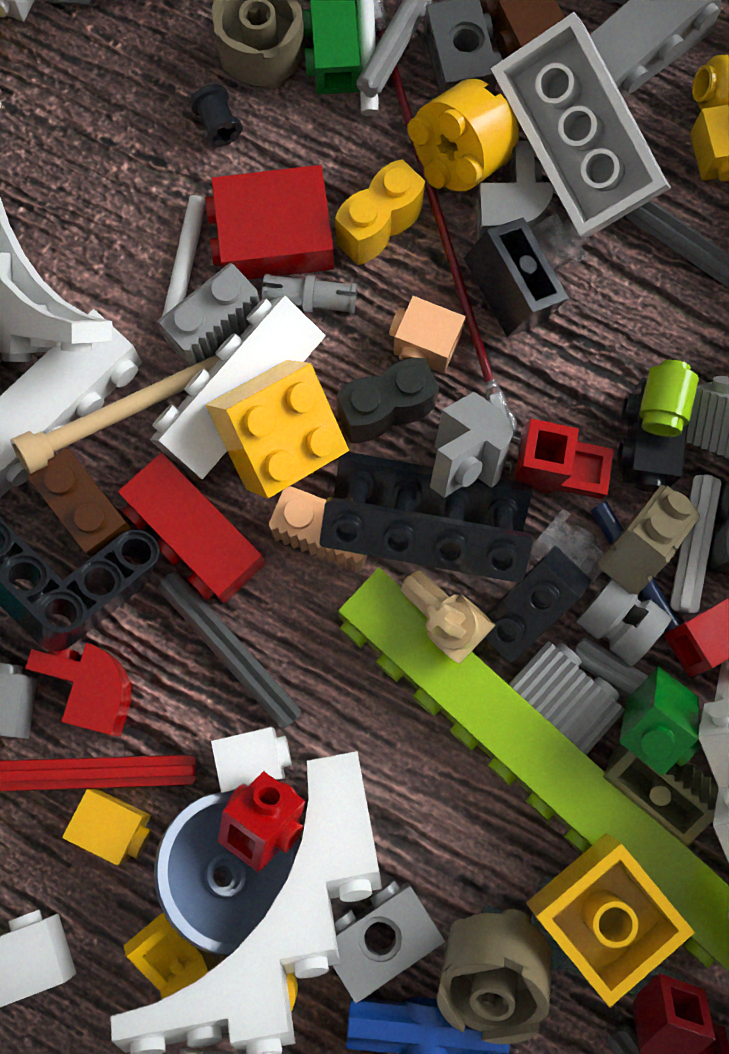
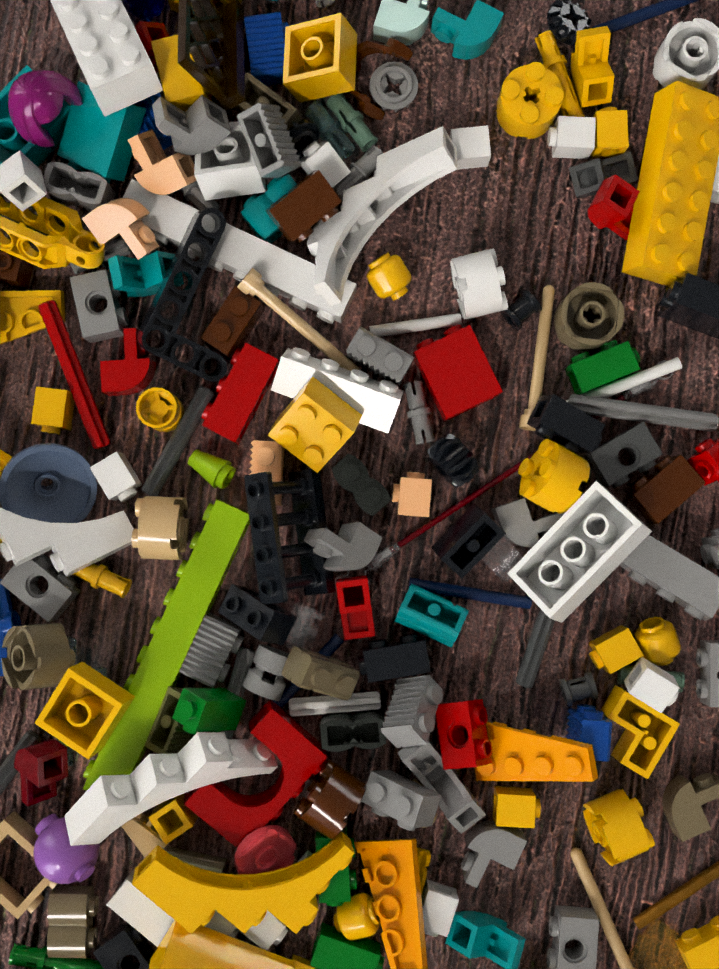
camera: 75 degrees right, 10 degrees up
red brick [217,771,305,873] -> none
yellow brick [335,159,425,265] -> none
tan axle [401,570,495,664] -> none
lime brick [639,360,699,437] -> none
none -> yellow pin [72,564,132,598]
none -> tan brick [131,496,189,560]
none -> yellow wheel [136,387,184,432]
none -> lime cone [188,449,236,489]
none -> yellow head [366,252,412,301]
none -> teal brick [395,583,469,648]
none -> dark blue bar [408,577,532,609]
none -> black gear [427,434,479,487]
none -> white brick [450,248,508,320]
none -> tan piece [519,285,555,431]
none -> black brick [527,394,605,455]

